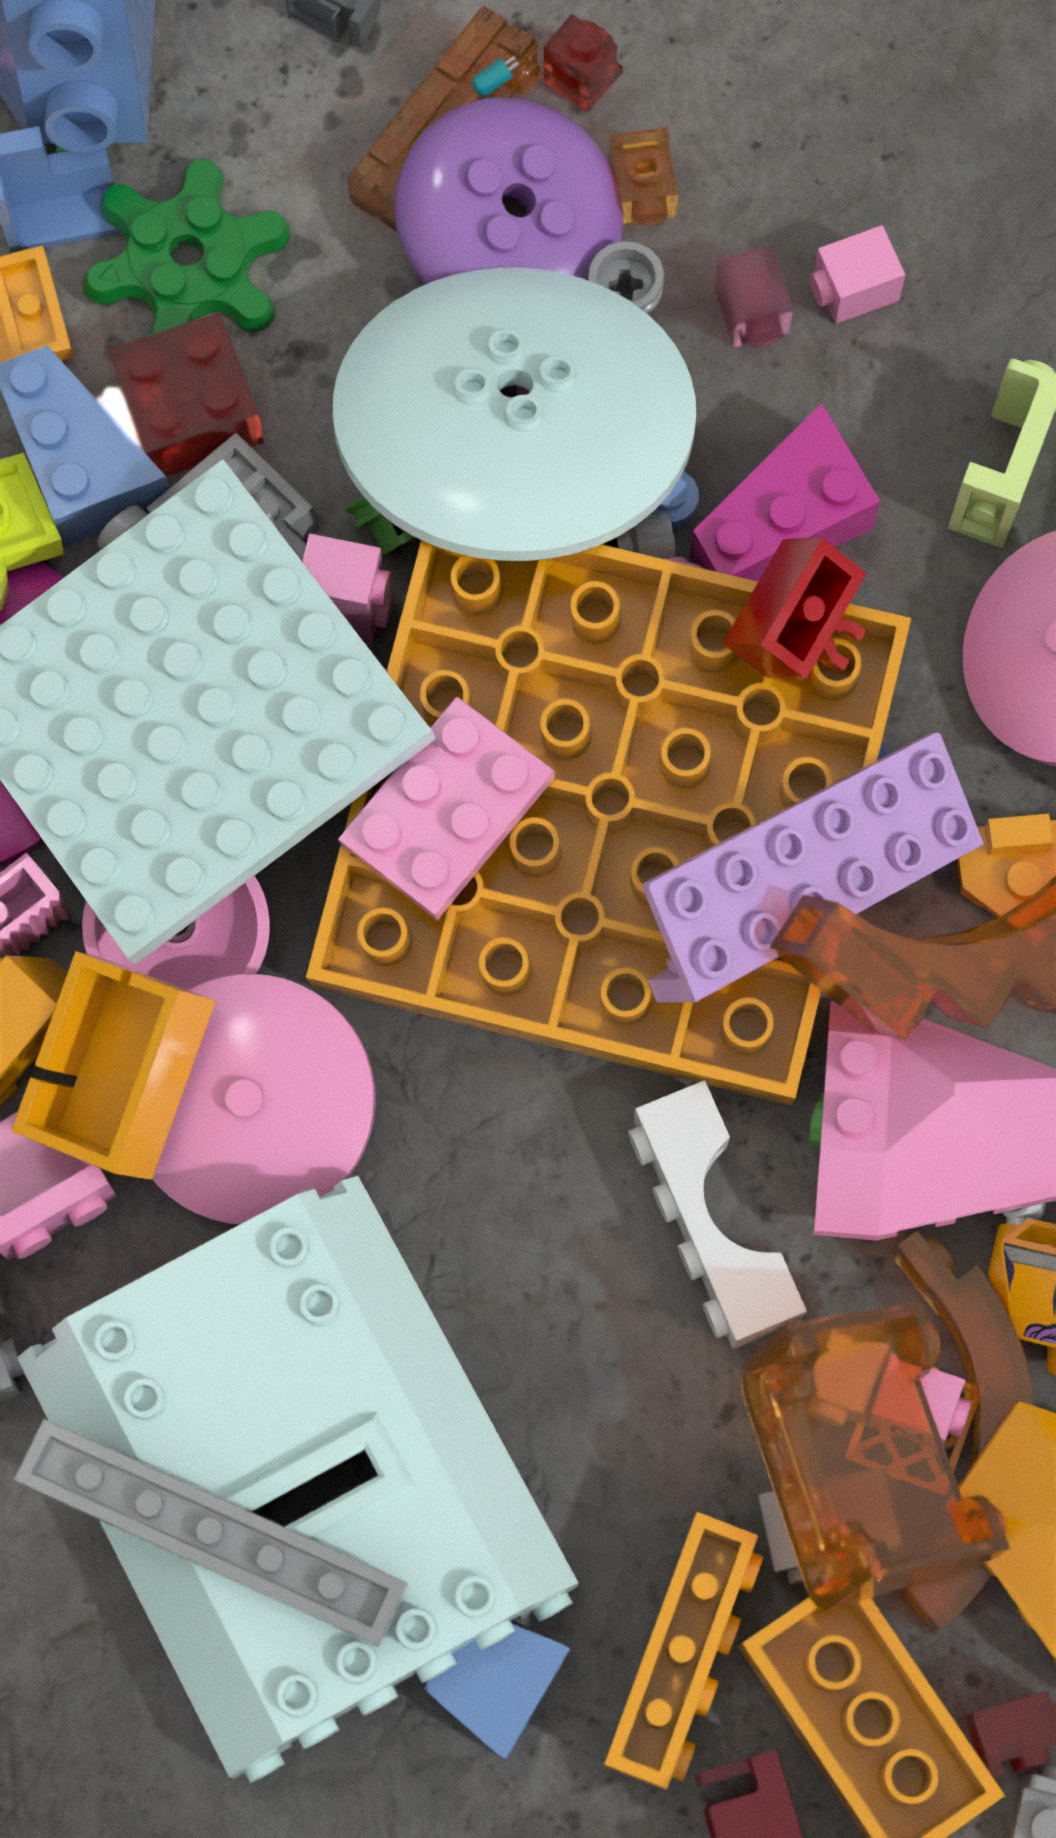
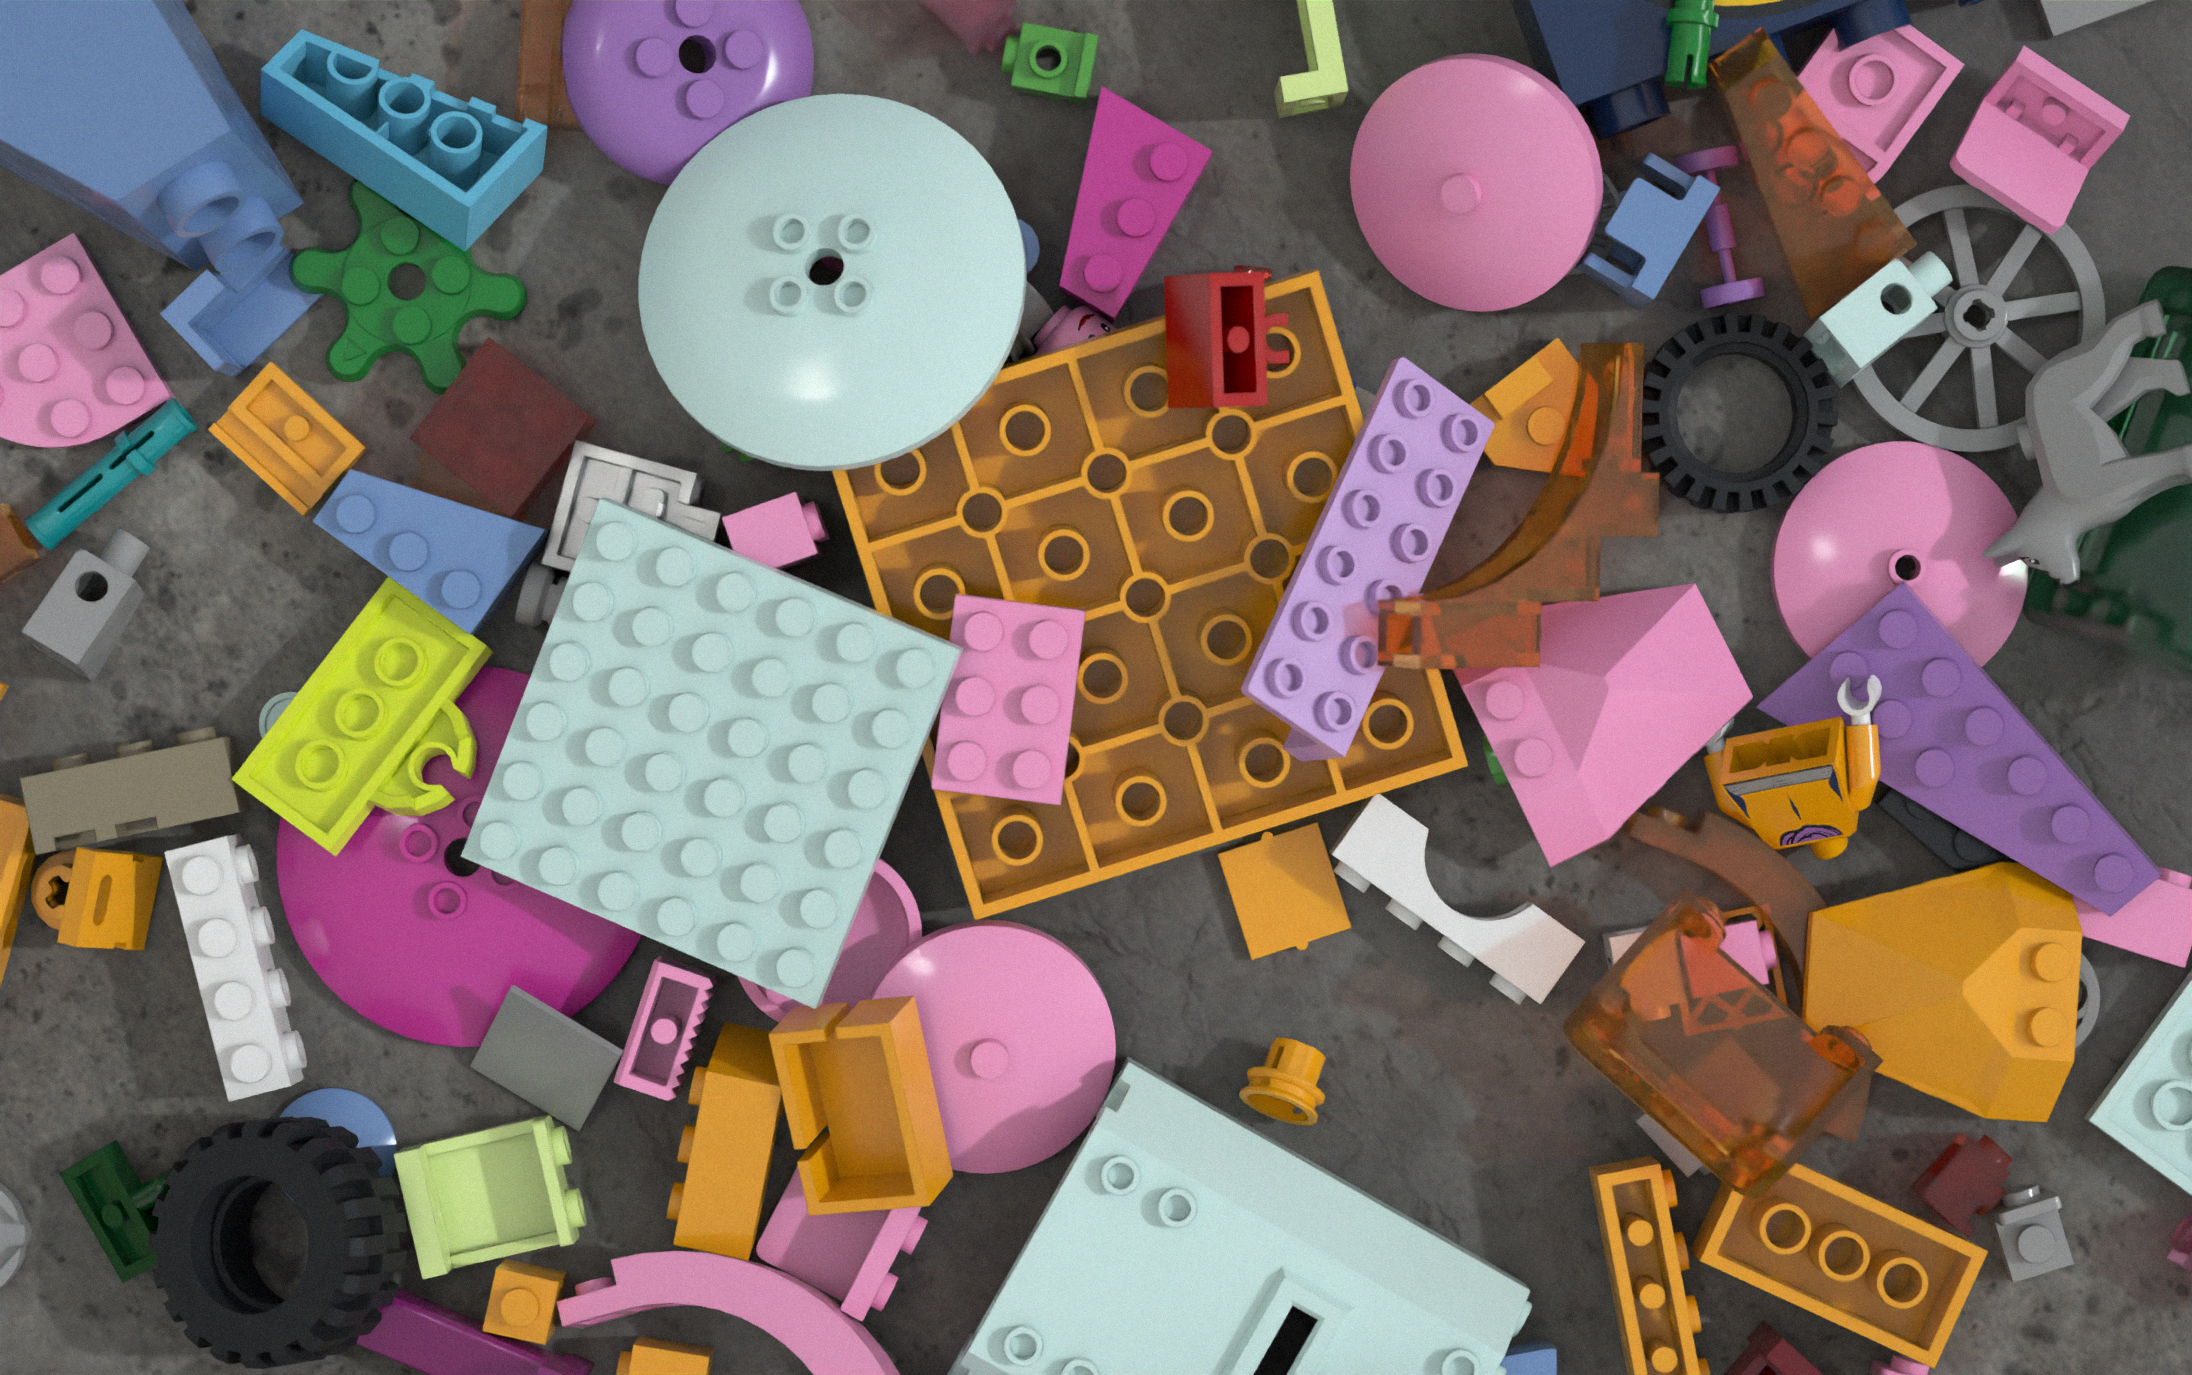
camera: 25 degrees left, 15 degrees up
light grey piece [588,241,664,314] -> none
none -> medium azure wedge [260,29,548,252]
none -> bright green brick [1001,22,1099,106]
none -> light orange piece [1218,822,1352,960]
none -> light orange piece [1239,1037,1326,1126]

